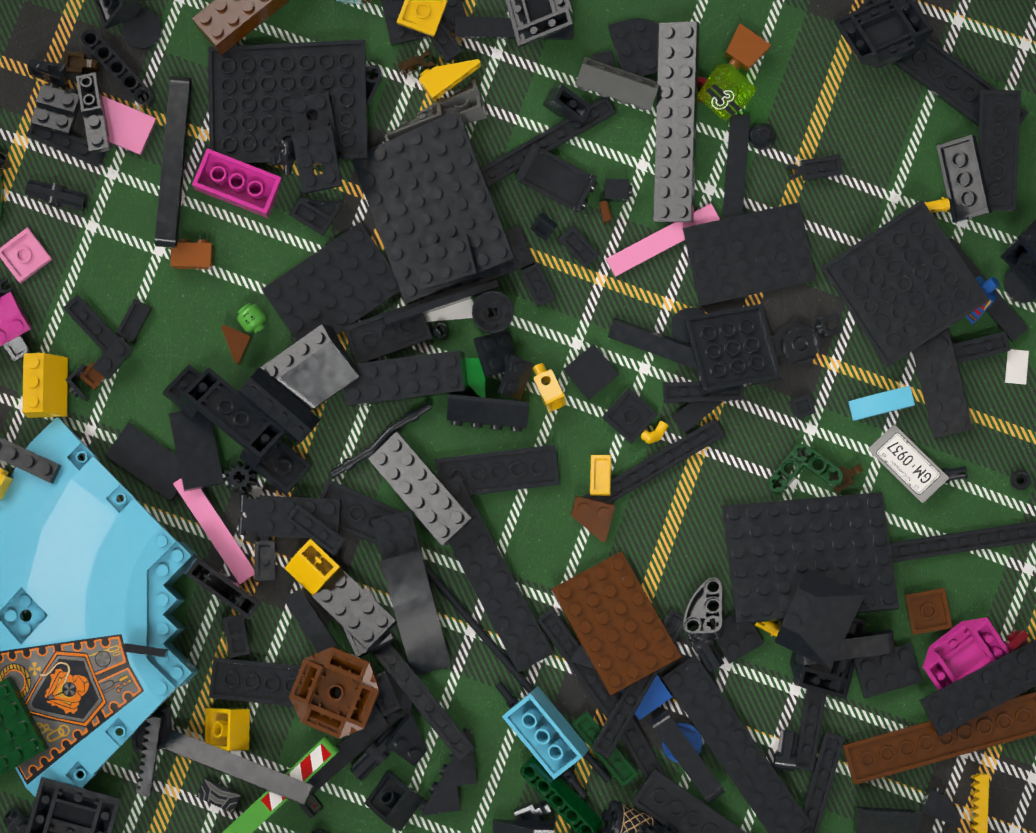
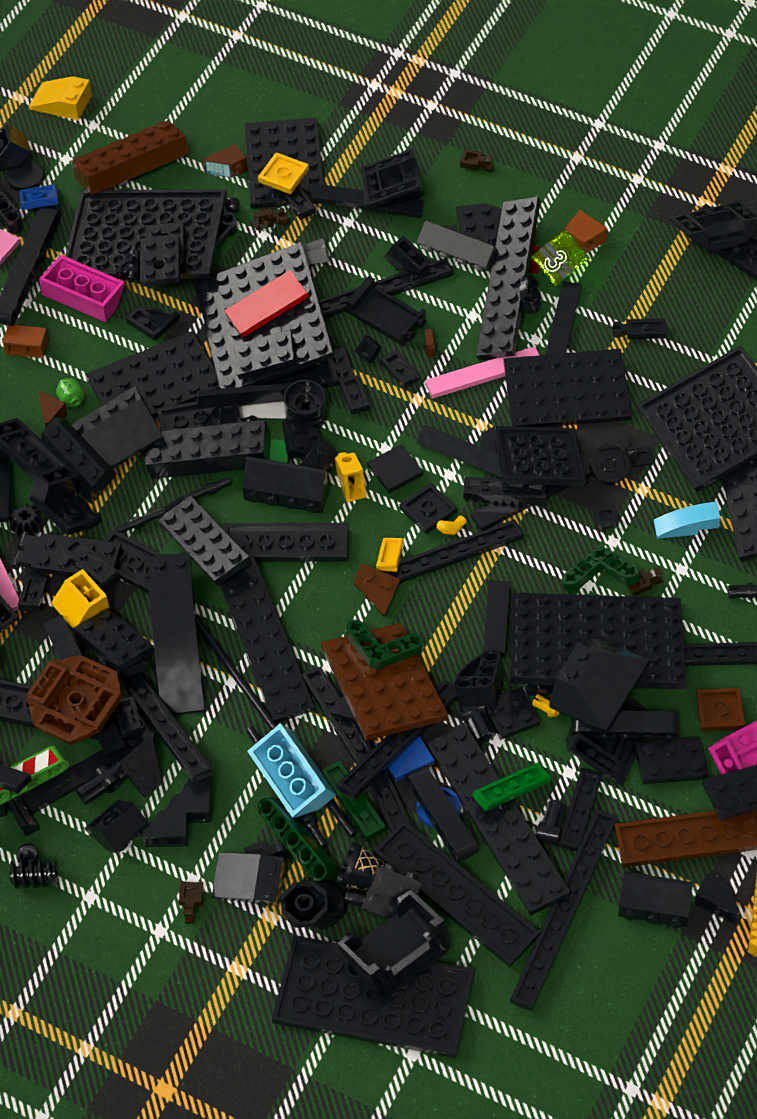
camera: 10 degrees right, 30 degrees down
yellow slope [419,59,481,102] -> none
black brick [604,179,633,202] -> none
black brick [749,122,776,150] -> none
sticker [868,425,949,503] -> none
none -> blue tile [19,184,59,210]
none -> tile [224,270,309,338]
none -> black hinge [225,197,240,214]
none -> dark green beam [346,620,424,669]
none -> green tile [472,763,552,811]
none -> black tile [484,580,510,656]
none -> black tile [520,275,541,314]

